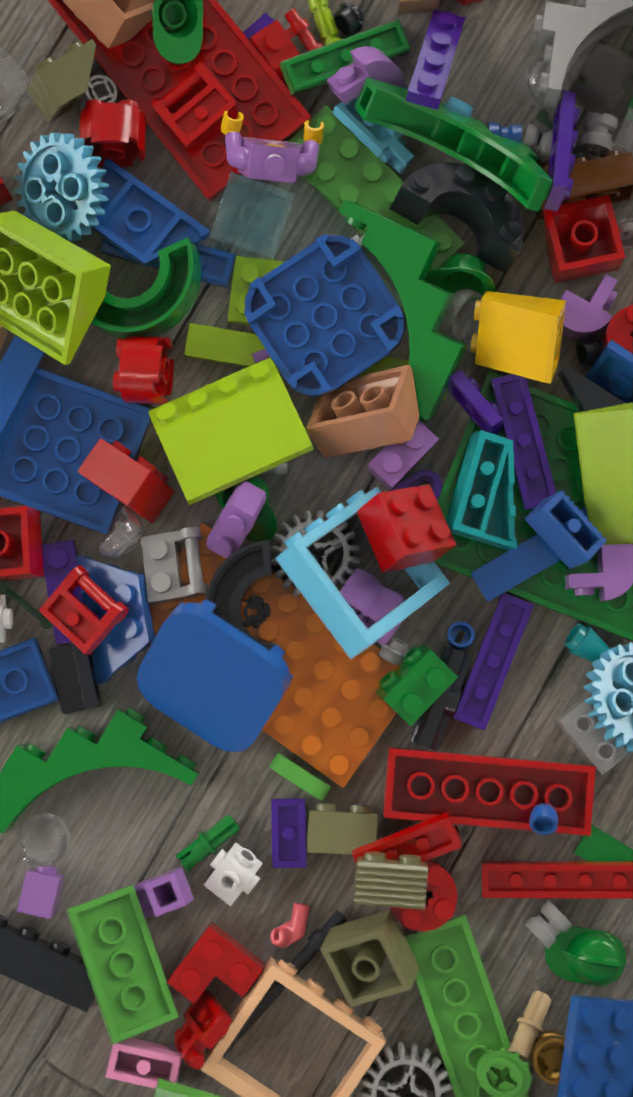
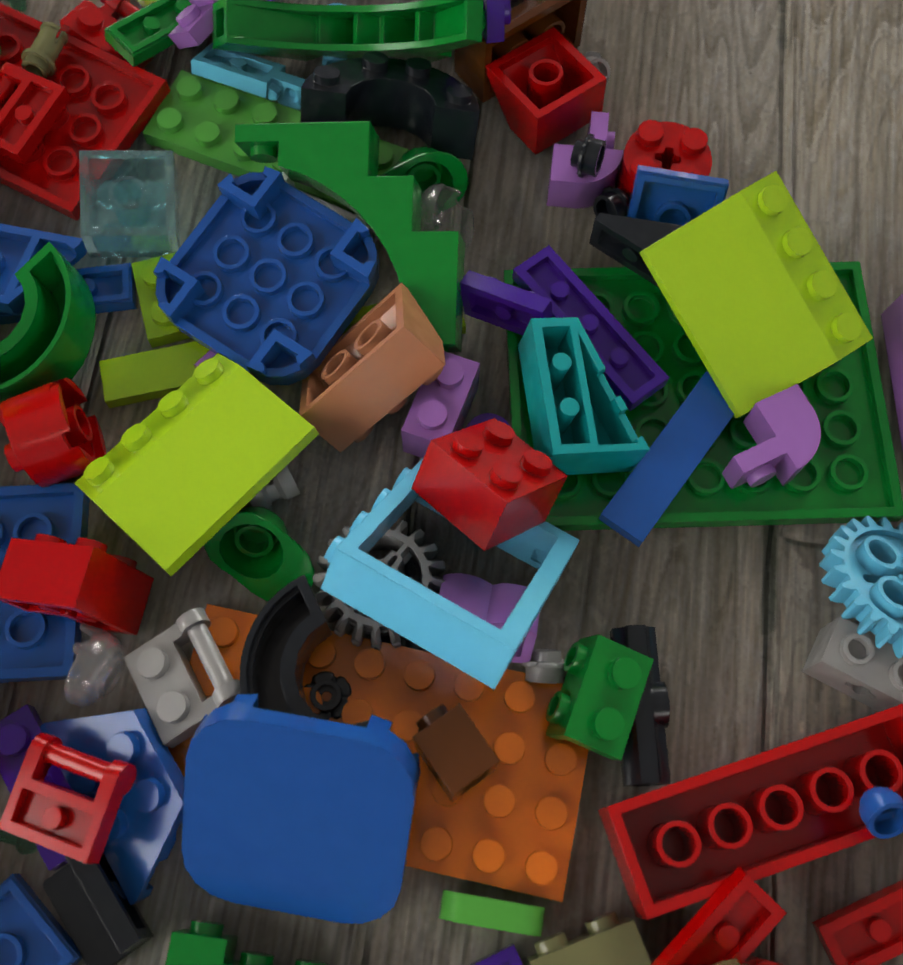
camera: 25 degrees left, 15 degrees down
medium lavender brick [207,481,266,559] -> none
medium lavender torso [221,111,324,183] -> none
blue hinge [446,621,474,650] -> none
dark purple plate [453,593,534,731] -> none
yellow slope [471,291,566,383] -> none
blue brick [525,491,606,569] -> none
teal cone [564,623,610,662] -> none
none -> olive pin [21,21,68,79]
none -> reddish brown brick [413,703,500,802]
none -> black plate [570,134,606,178]

